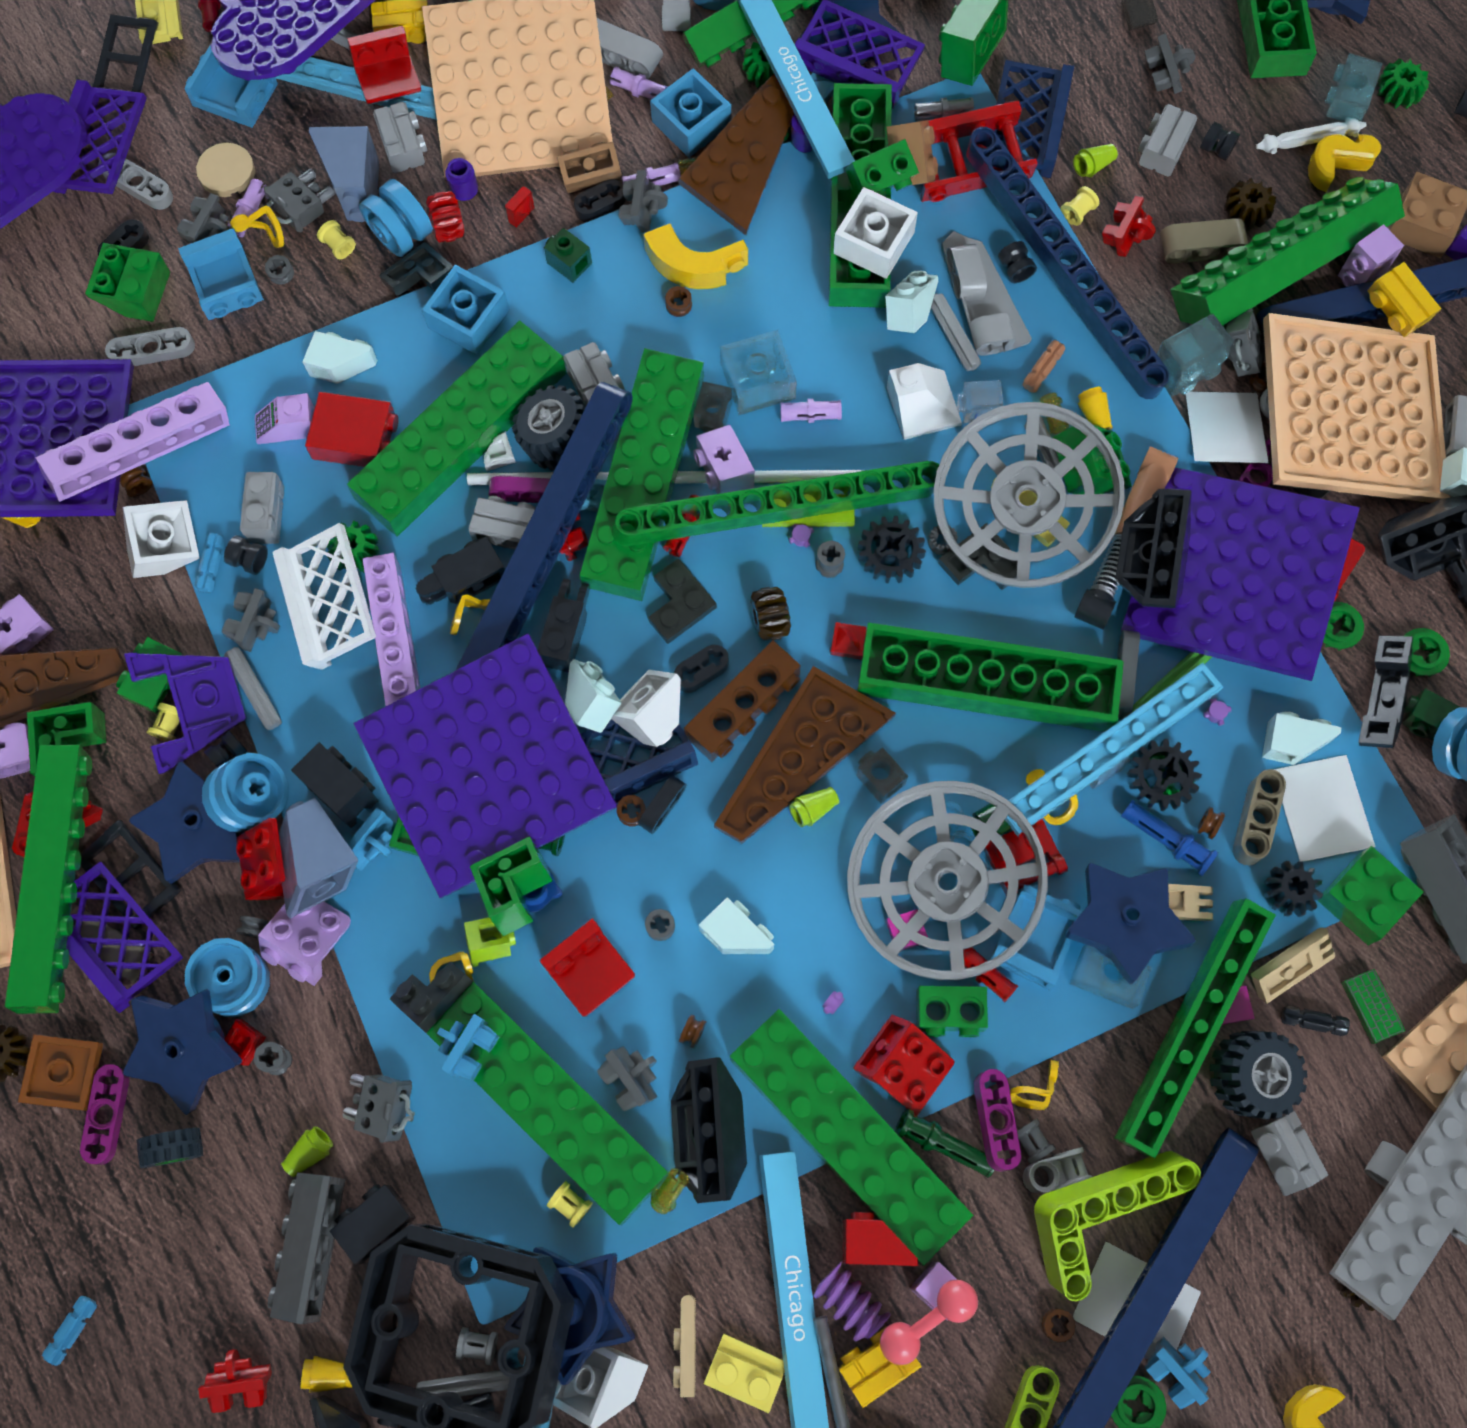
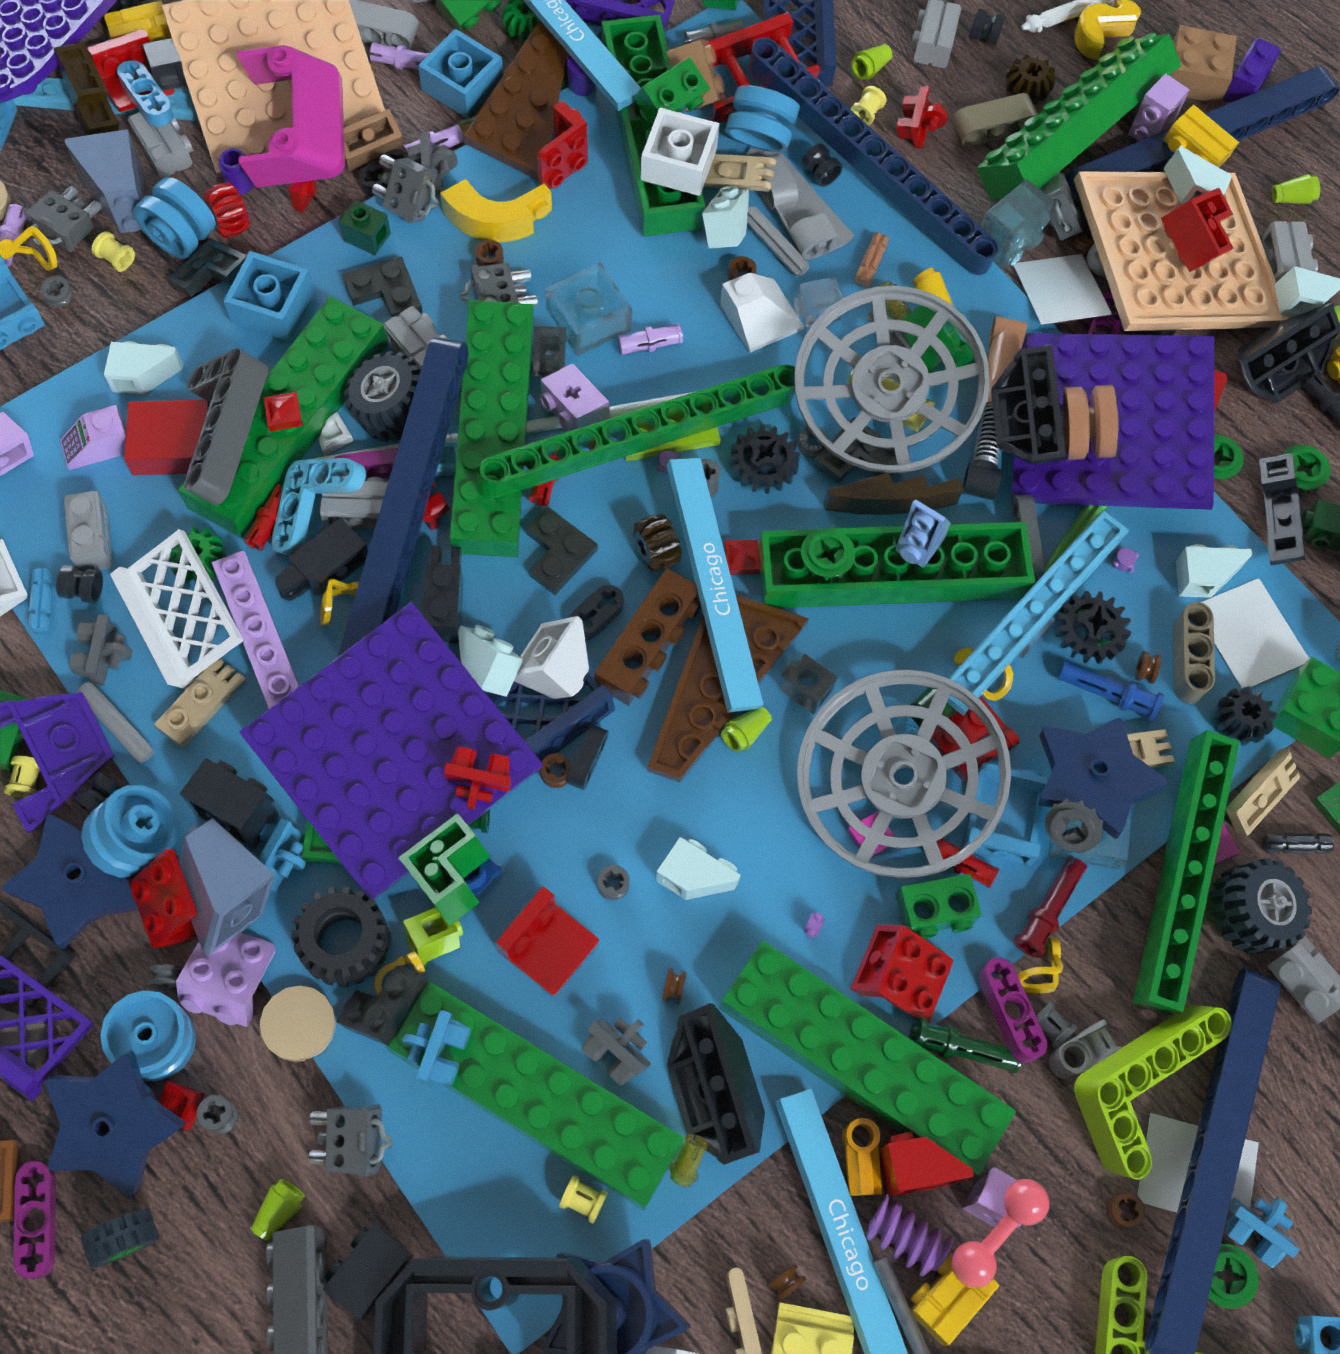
camera: 20 degrees left, 5 degrees down
none -> dark brown slope [54,42,119,136]
none -> dark azure beam [117,60,173,127]
none -> black brick [143,38,187,91]
none -> tan hinge [154,659,245,749]
none -> dark grey beam [184,348,268,506]
none -> dark pink windscreen [237,45,345,188]
none -> red pin [243,485,283,551]
none -> tan tile [260,985,337,1062]
none -> red tile [263,392,303,432]
none -> medium azure beam [271,458,366,557]
none -> black tyre [291,886,390,987]
none -> pearl dark grey plate [342,257,423,318]
none -> dark grey piece [372,154,439,224]
none -> red hips [444,746,512,810]
none -> dark grey piece [460,263,538,306]
none -> red bracket [537,100,588,190]
none -> medium azure tile [666,458,763,712]
none -> tan hinge [703,154,777,191]
none -> dark azure wheel [725,85,800,152]
none -> reddish brown bush [728,256,757,281]
none -> reddish brown bush [768,1263,807,1301]
none -> green gear [800,528,855,580]
none -> dark brown slope [823,473,963,515]
none -> light orange piece [841,1118,882,1196]
none -> light blue slope [895,499,951,568]
none -> dark red pin [1013,856,1088,958]
none -> dark grey gear [1045,798,1103,852]
none -> nougat wheel [1062,384,1118,460]
none -> red brick [1161,188,1234,273]
none -> light aqua slope [1164,145,1232,204]

